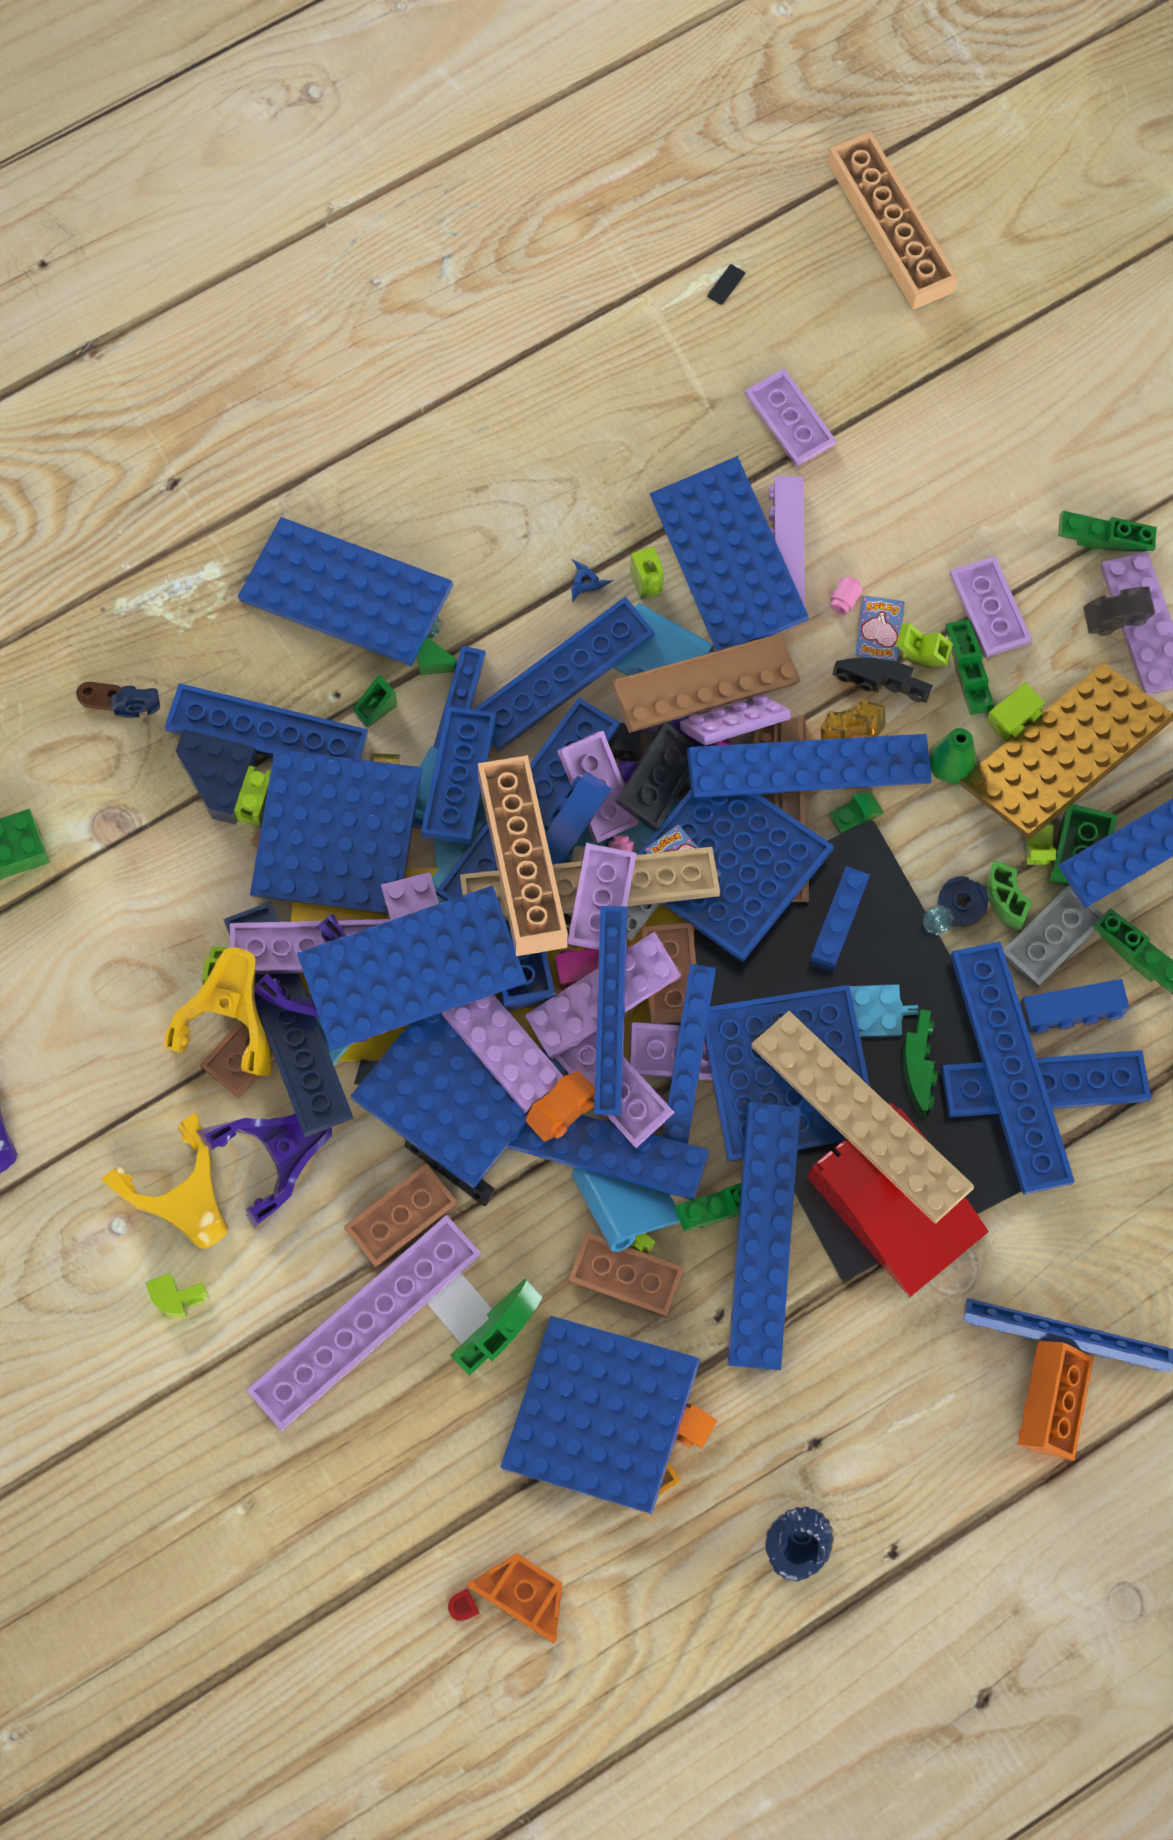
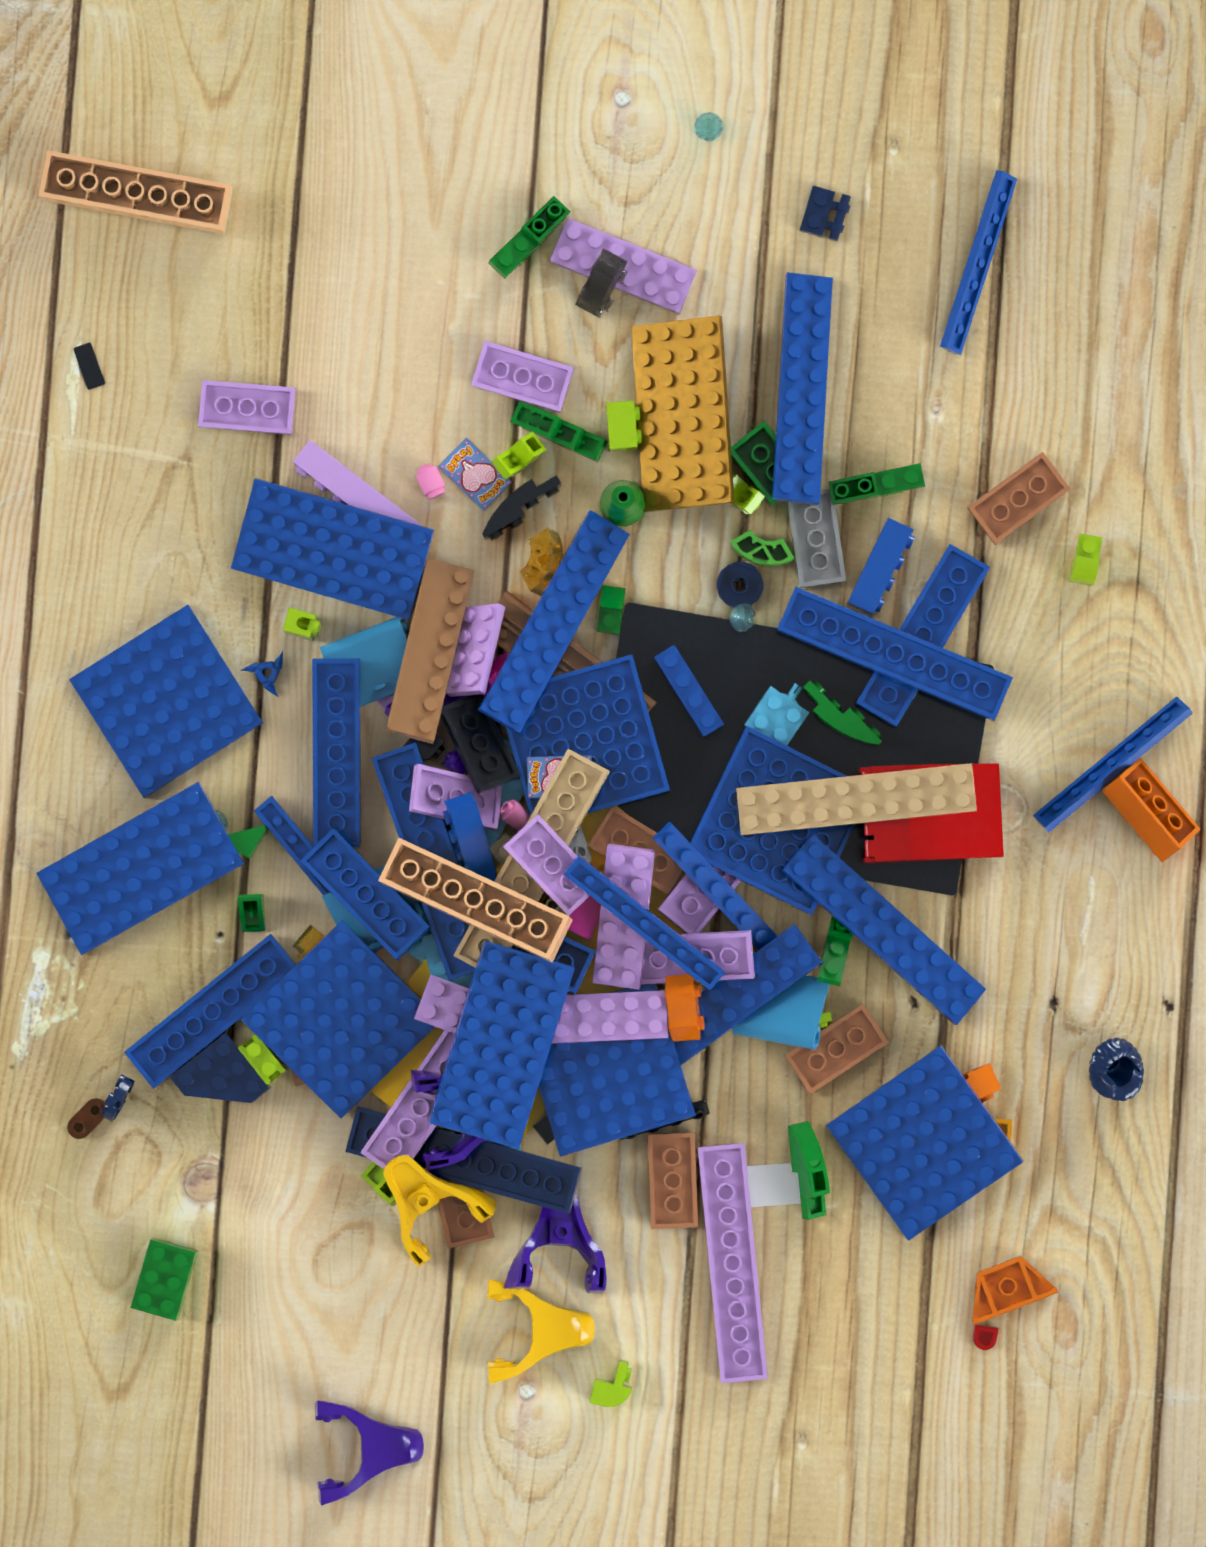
camera: 50 degrees left, 15 degrees up
none -> blue plate [69,605,263,798]

